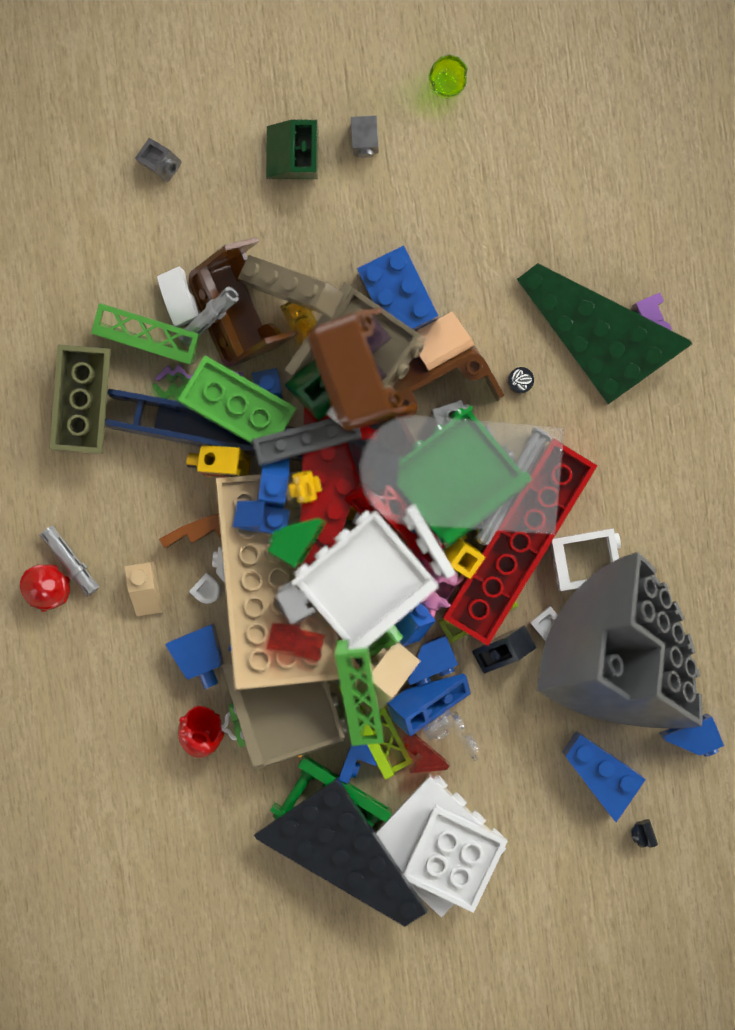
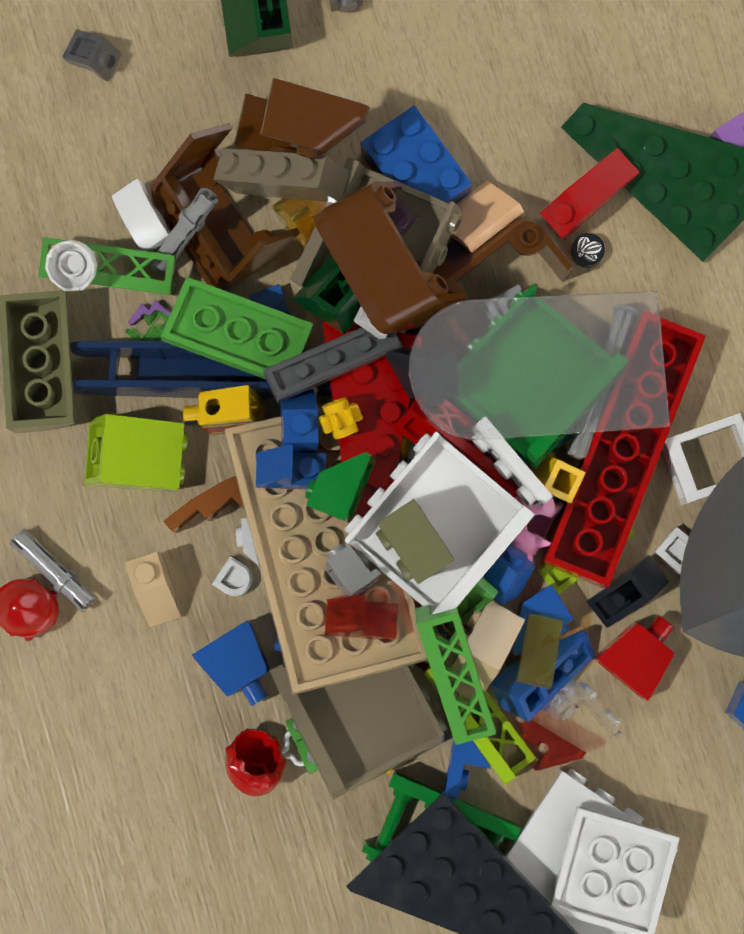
camera: 10 degrees left, 5 degrees down
none -> white hair [45,240,98,291]
none -> lime slope [83,414,188,492]
none -> reddish brown windscreen [233,78,370,159]
none -> olive piece [376,499,454,584]
none -> clear yellow tile [516,614,563,689]
none -> red slope [540,148,640,240]
none -> red torso [593,615,675,701]

